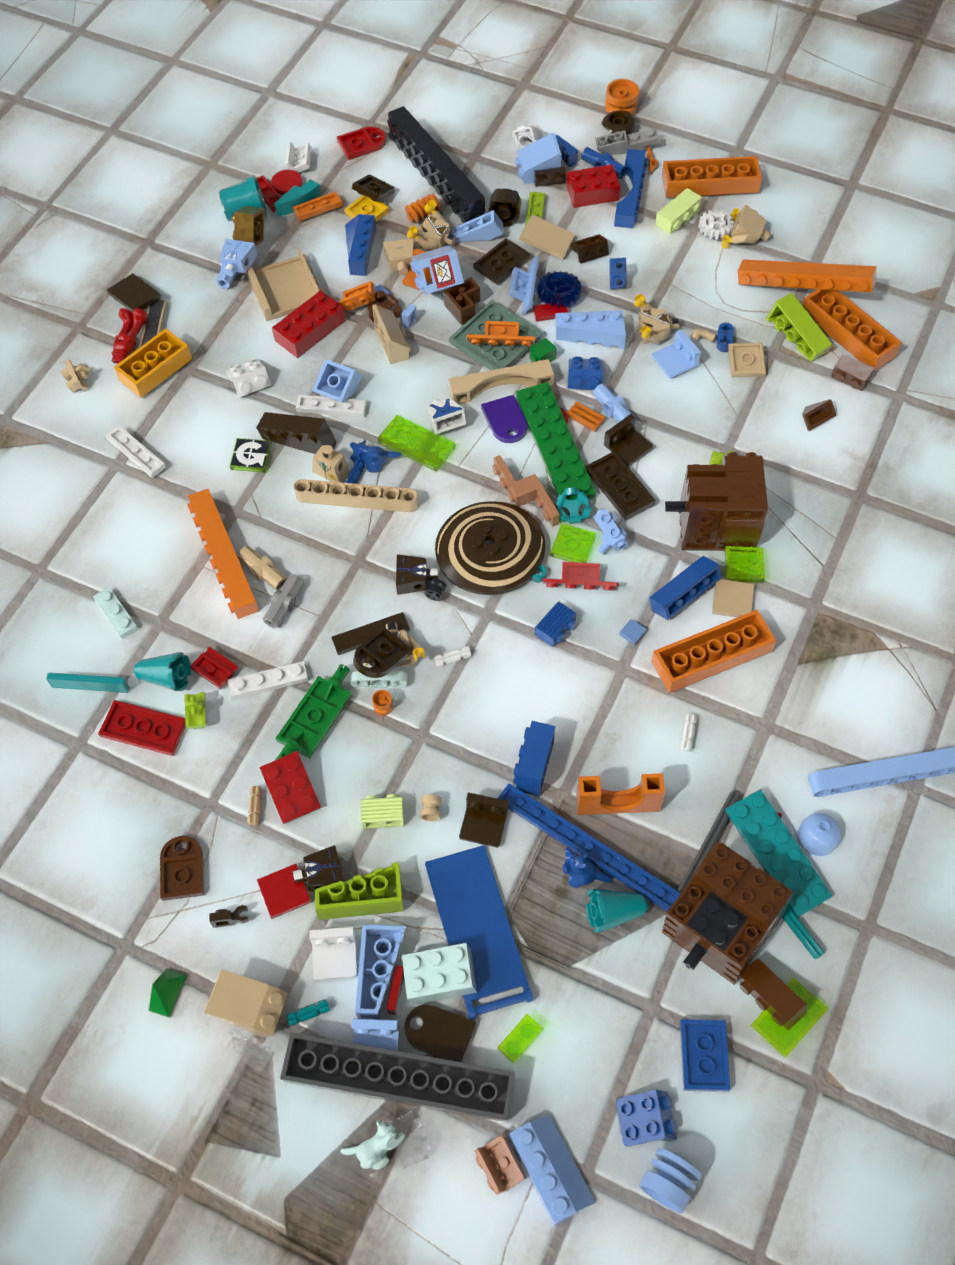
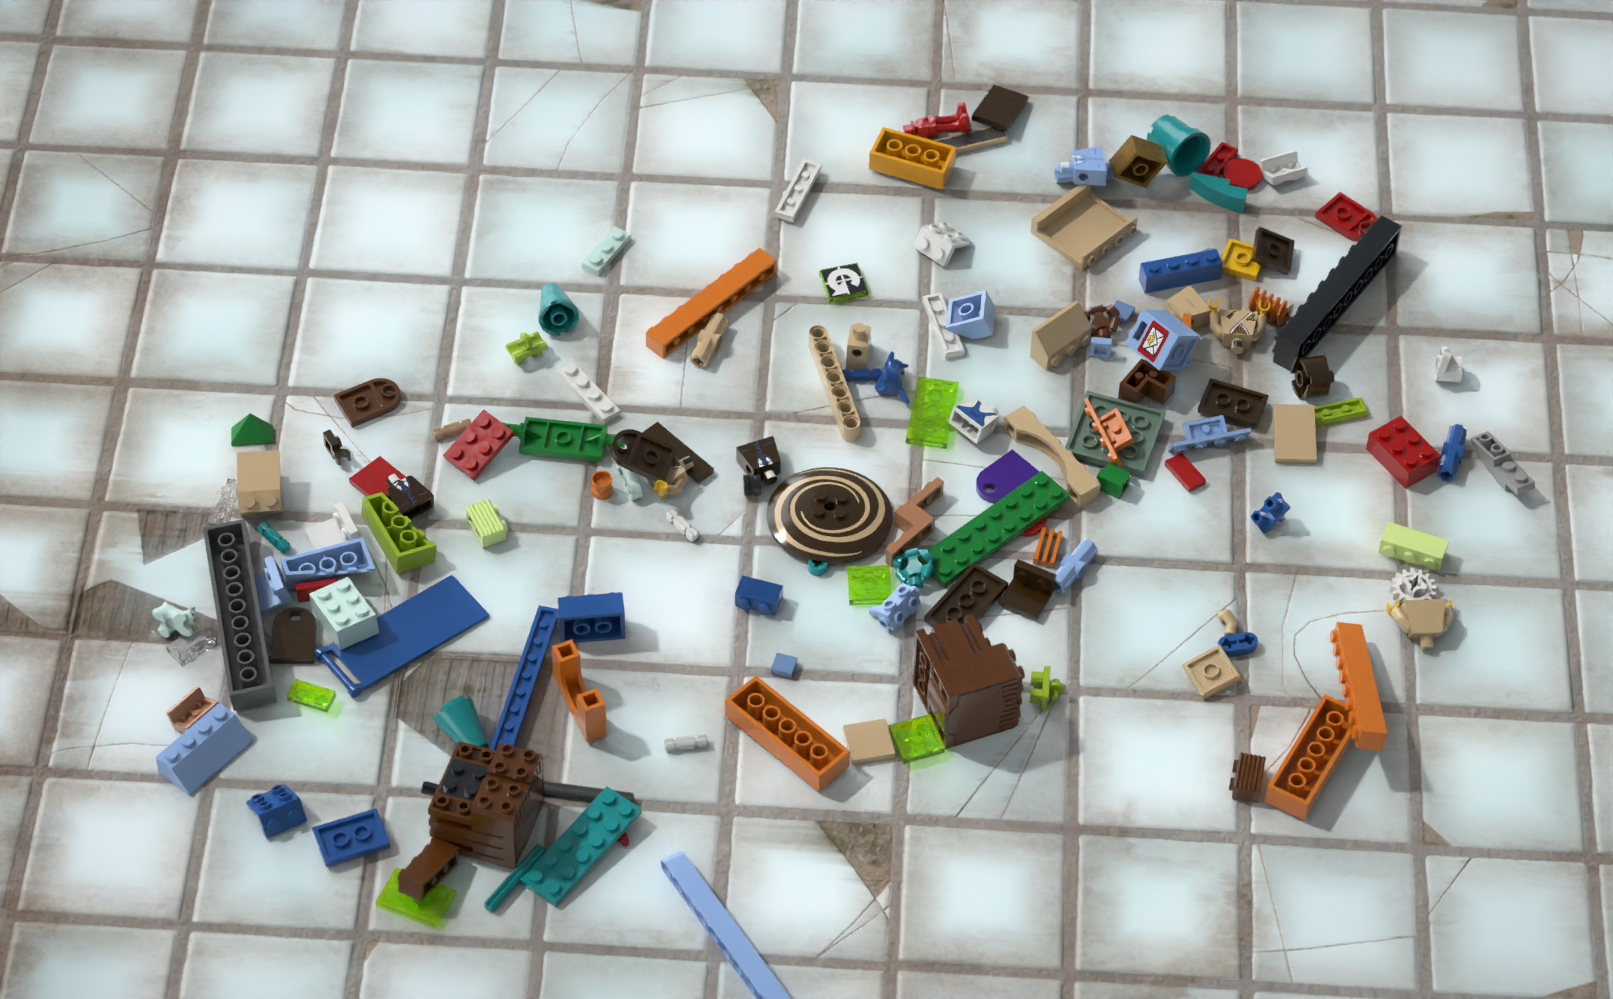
camera: 65 degrees right, 10 degrees down
teal tile [46,673,129,693] -> none
tan hips [61,359,90,393] -> none
red tile [98,700,186,756] -> none
red plate [190,647,239,690] -> none
dark brown wedge [256,412,337,454] -> none
light grey piece [262,574,304,628] -> none
red brick [272,290,346,358] -> none
orange plate [293,191,343,222] -> none
orange bracket [339,281,375,312] -> none
tan wheel [420,794,442,821] -> none
light blue slope [452,210,503,242] -> none
dark brown bracket [459,792,508,848] -> none
light blue slope [515,133,561,184] -> none
dark brown plate [534,167,566,187] -> none
clear blue gear [537,270,582,308] -> none
red bracket [543,562,619,591] -> none
blue slope [555,135,578,167] -> none
light blue wedge [555,310,626,349] -> none
blue animal [562,847,613,888] -> none
blue bracket [567,356,603,390] -> none
dark brown bracket [570,234,609,263] -> none
dark brown hat [601,110,636,135] -> none
orange wheel [605,79,639,115] -> none
blue arch [614,149,648,229] -> none
tan torso [634,294,679,344] -> none
light blue wheel [639,1148,702,1214] -> none
orange hand [646,145,658,174] -> none
blue brick [649,556,722,620] -> none
light blue bracket [652,329,701,378] -> none
orange brick [662,156,762,198] -> none
lime wedge [765,293,832,362] -> none
light blue cylinder [797,813,841,856] -> none
reddish brown slope [802,399,836,431] -> none

